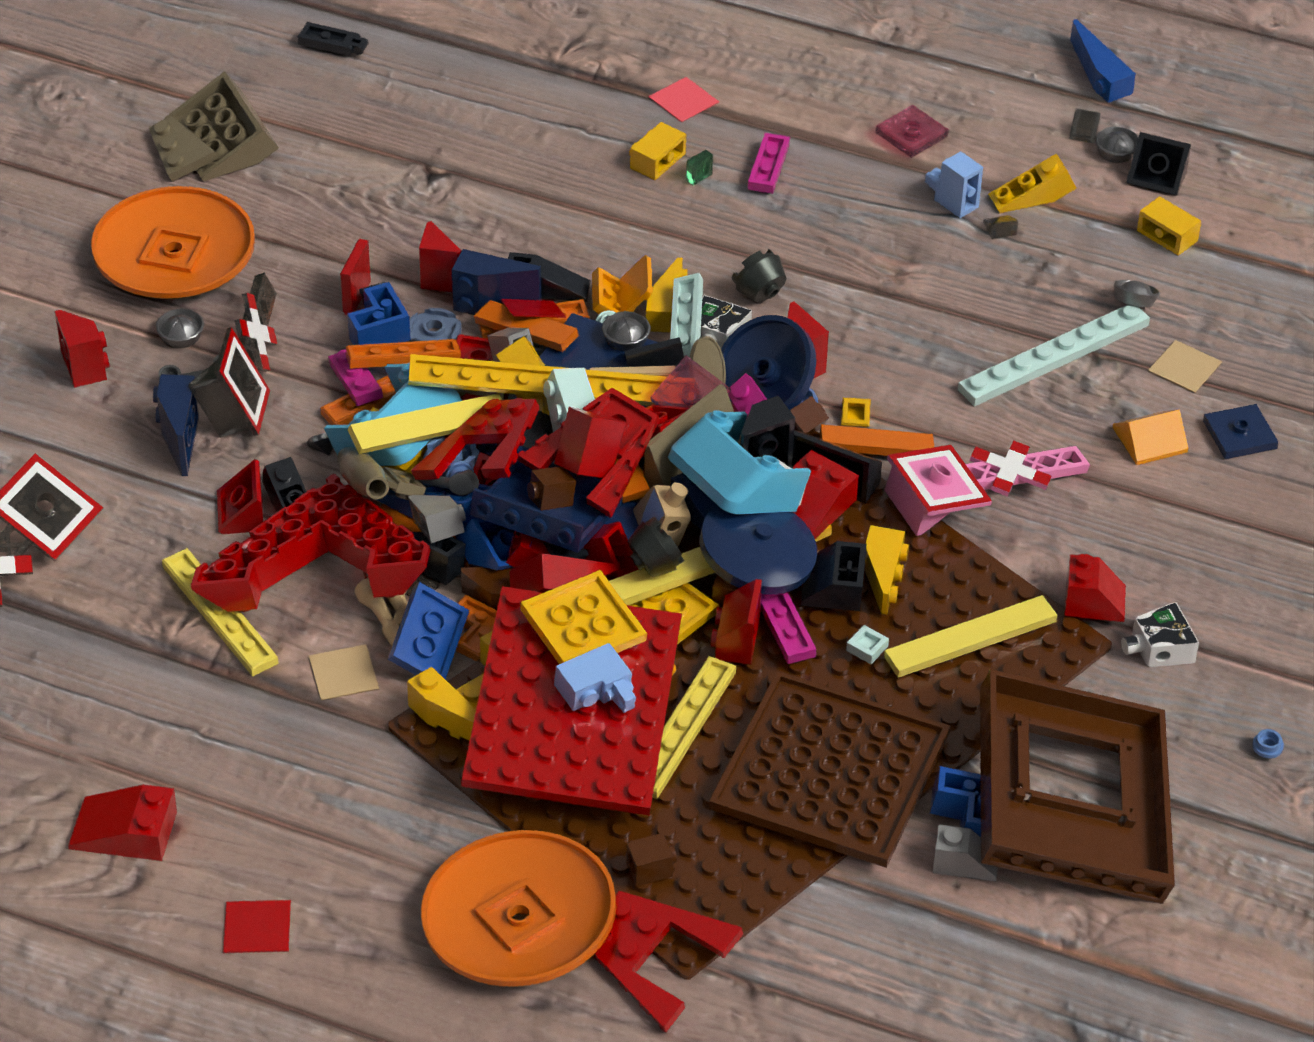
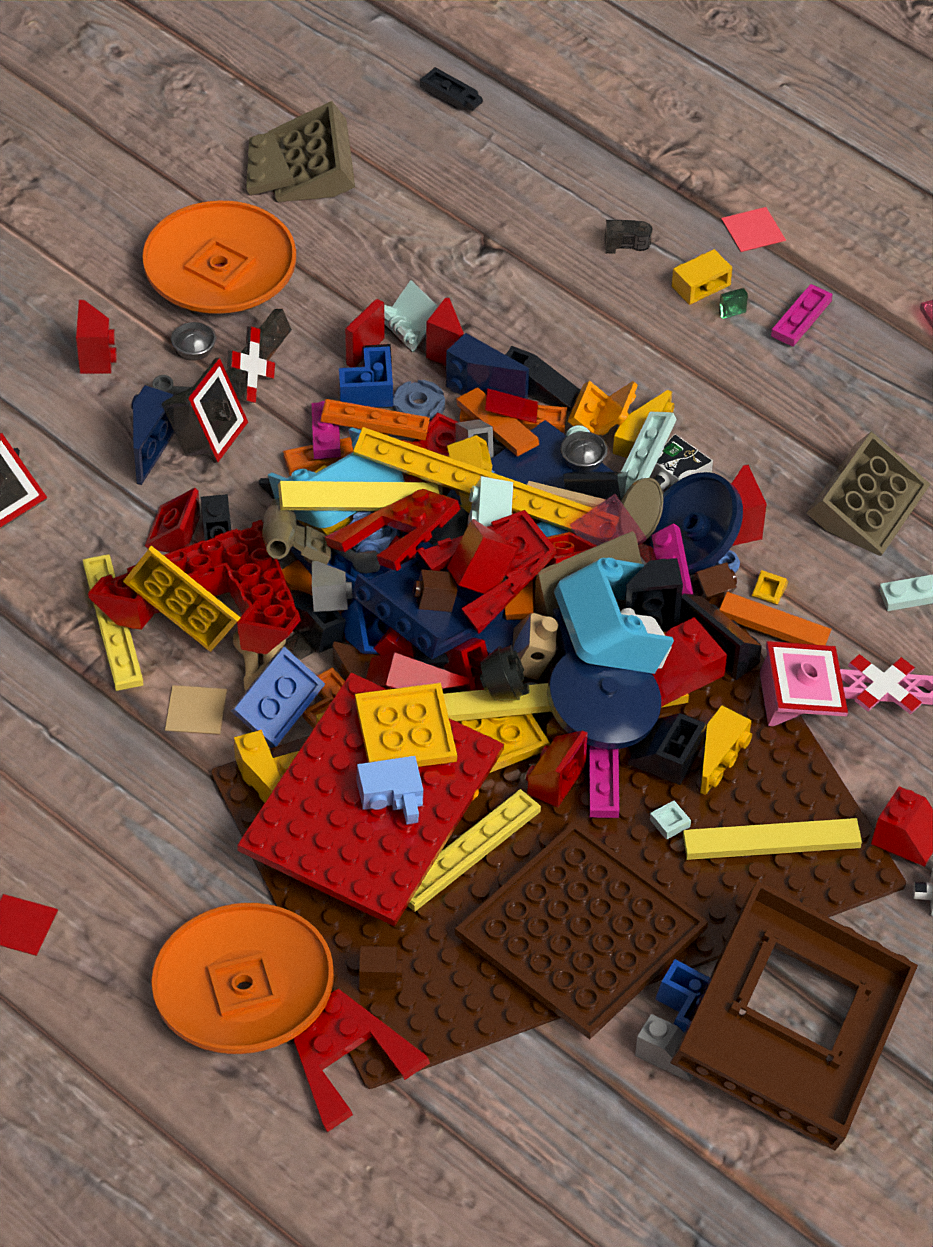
camera: 20 degrees right, 5 degrees up
pearl dark grey cone [732,249,787,303] -> none
none -> yellow slope [123,546,241,652]
none -> light aqua hinge [384,280,438,352]
none -> clear smoke leg [604,220,653,254]
none -> dark tan slope [806,431,930,556]

